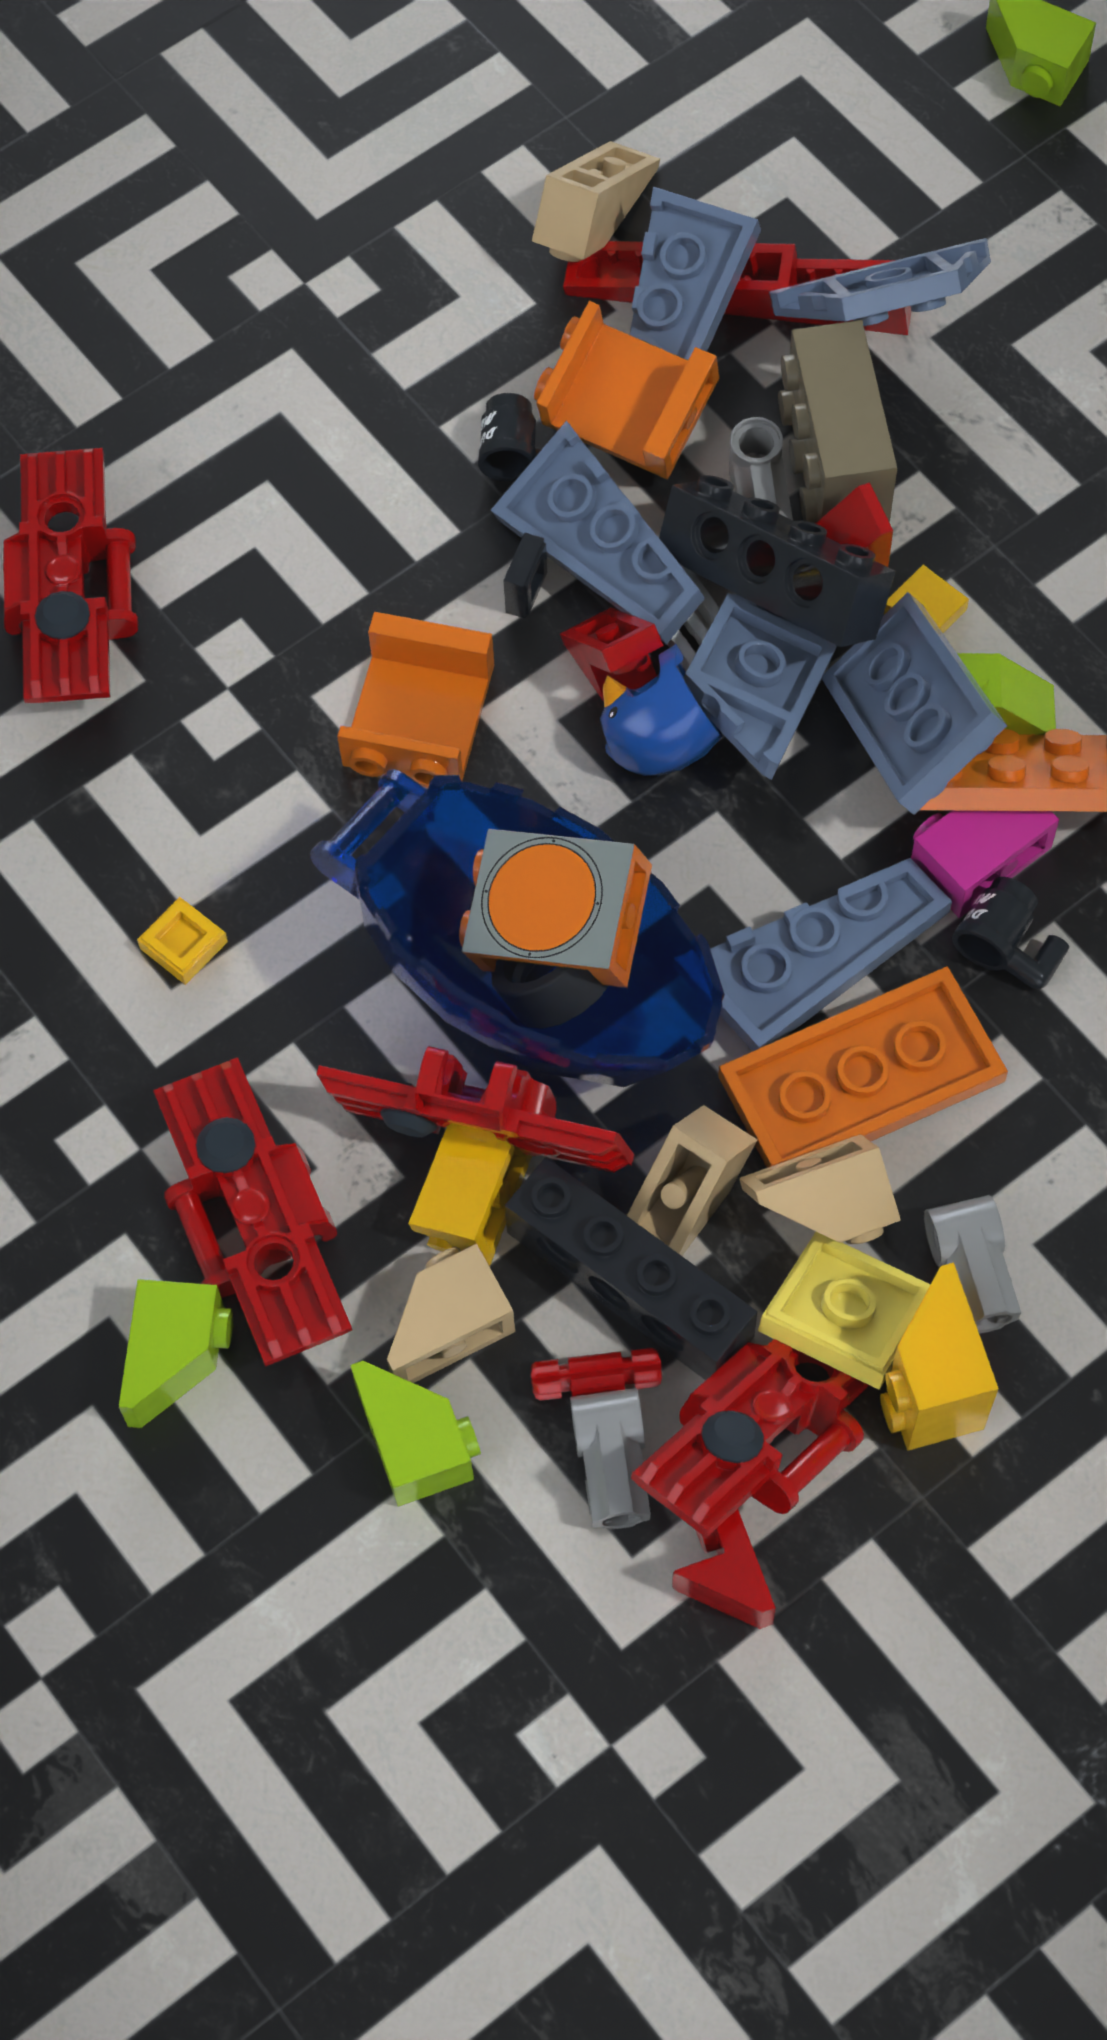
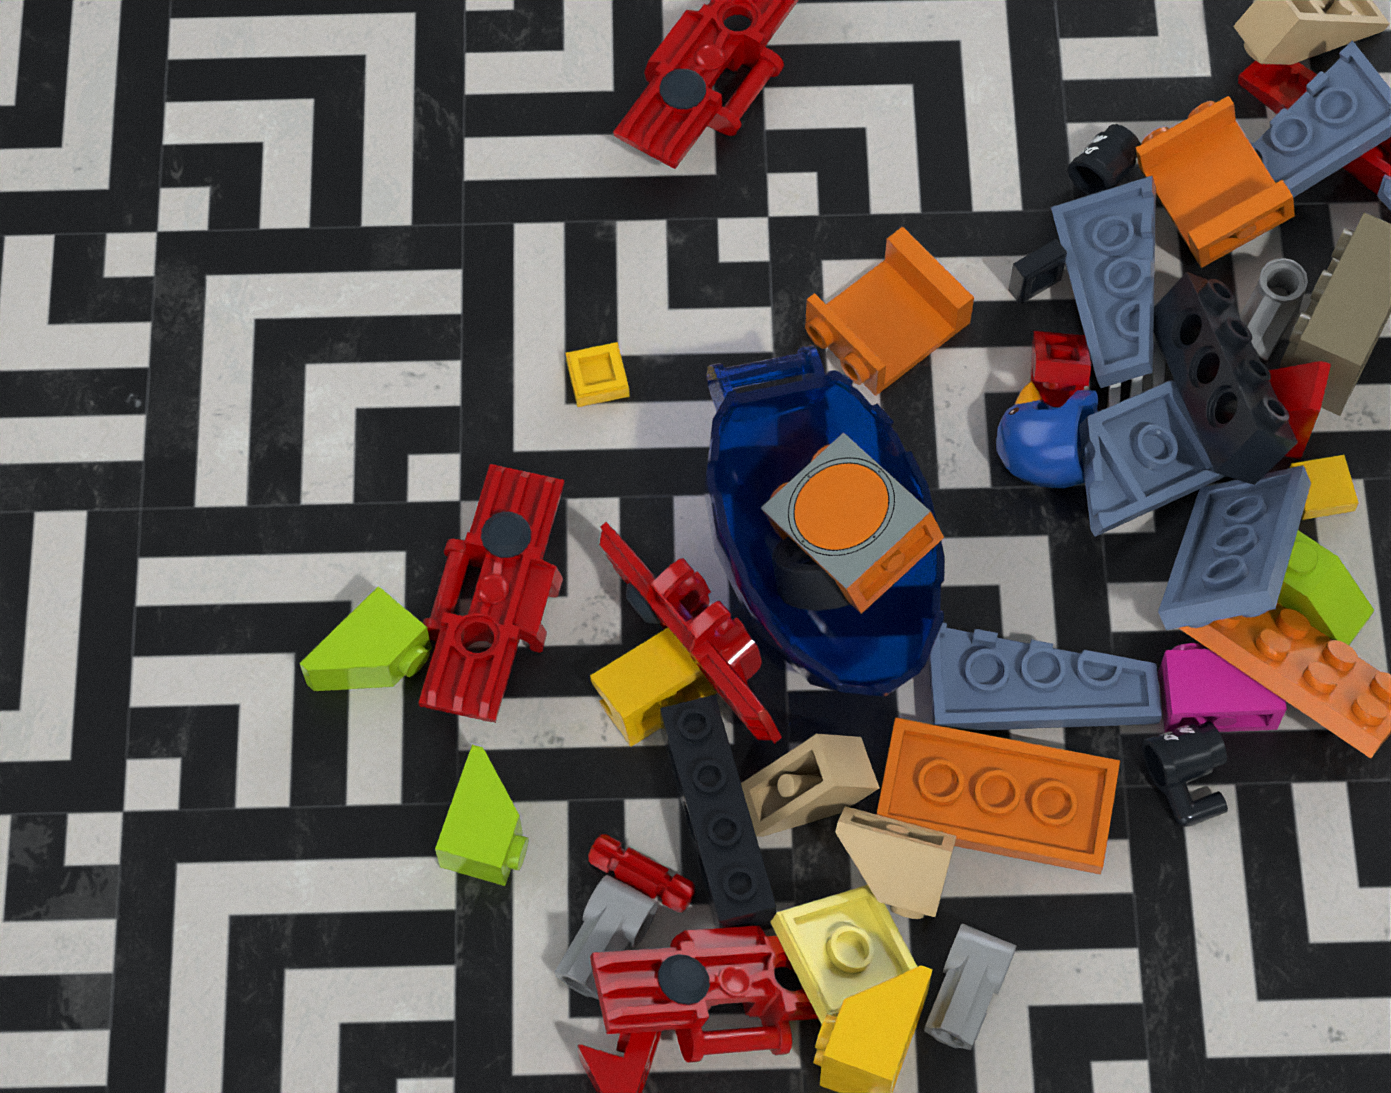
camera: 35 degrees right, 0 degrees up
tan slope [387,1243,515,1383] -> none

